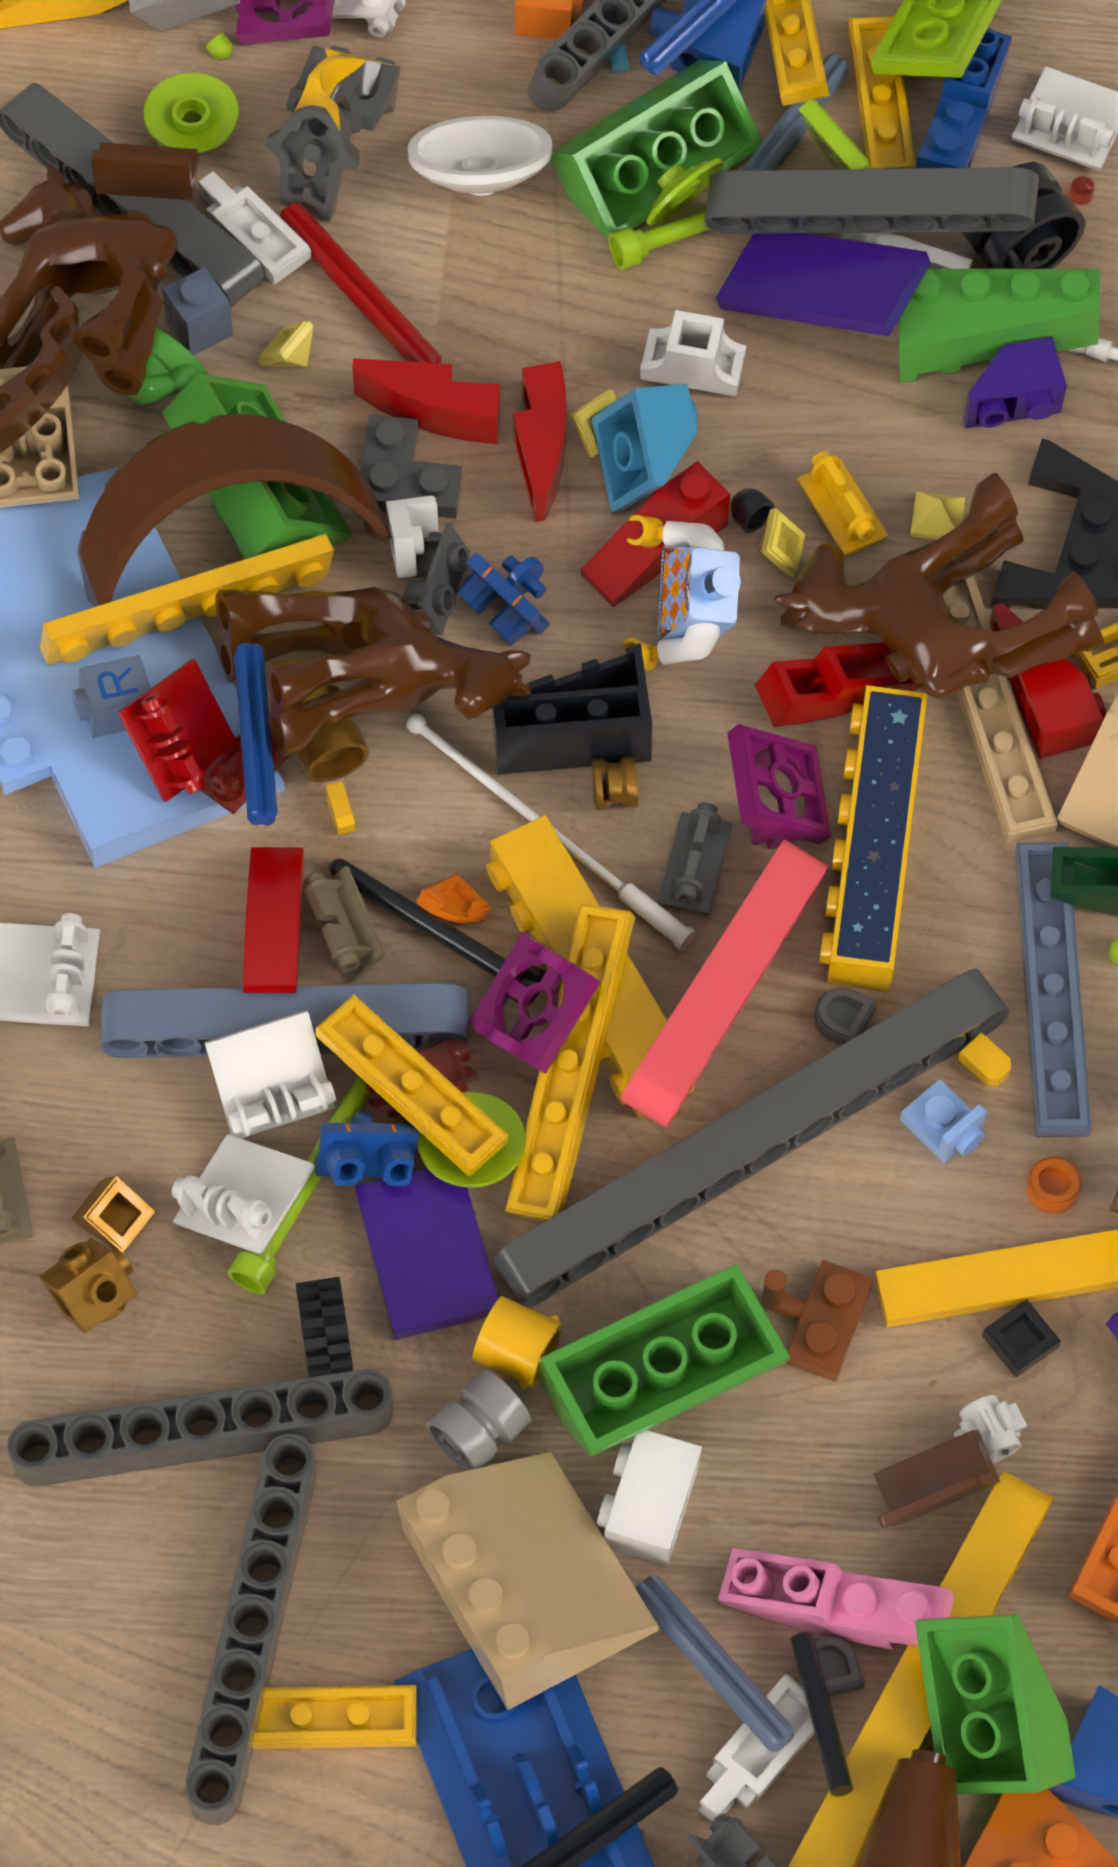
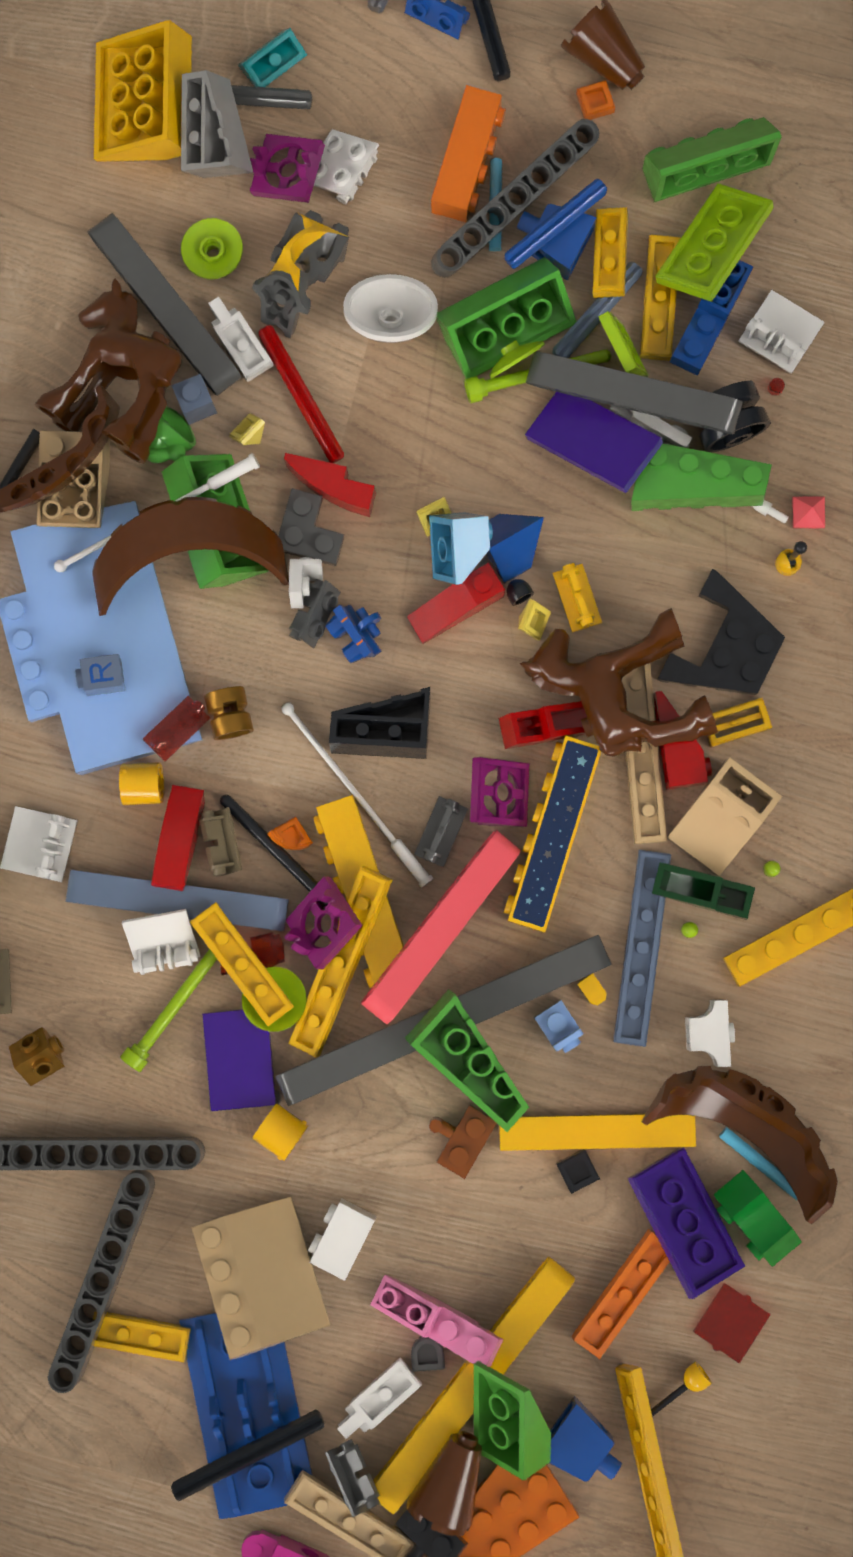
camera: 20 degrees right, 20 degrees up
yellow plate [40,534,334,665] -> none
pearl gold slope [72,1176,156,1253] -> none
reddish brown panel [91,142,198,200] -> none
red hinge [117,659,240,802] -> none
white hinge [172,1134,315,1255] -> none
lime piece [205,32,233,61] -> none
reddish brown animal [215,587,531,758] -> none
blue axle [234,642,278,826] -> none
black tyre [295,1277,353,1377] -> none
blue hips [314,1112,420,1186] -> none
yellow piece [325,781,356,836] -> none
light grey wheel [426,1369,532,1471] -> none
red slope [513,361,567,522] -> none
bright green slope [539,1264,790,1457] -> none
pearl gold wheel [592,756,638,811] -> none
torso [622,515,741,673] -> none
sand blue axle [635,1575,794,1752] -> none
white brick [640,310,746,397] -> none
black bar [791,1632,853,1796] -> none
dark grey tile [814,987,877,1045] -> none
reddish brown panel [873,1430,1000,1528] -> none
light yellow slope [910,491,965,540] -> none
white gear [953,1395,1027,1463] -> none
dark purple slope [963,337,1067,429] -> none
orange tile [1026,1156,1082,1213] -> none
none -> white piece [54,453,260,572]
none -> yellow piece [119,762,164,805]
none -> bright green wedge [405,989,529,1132]
none -> blue slope [486,514,544,584]

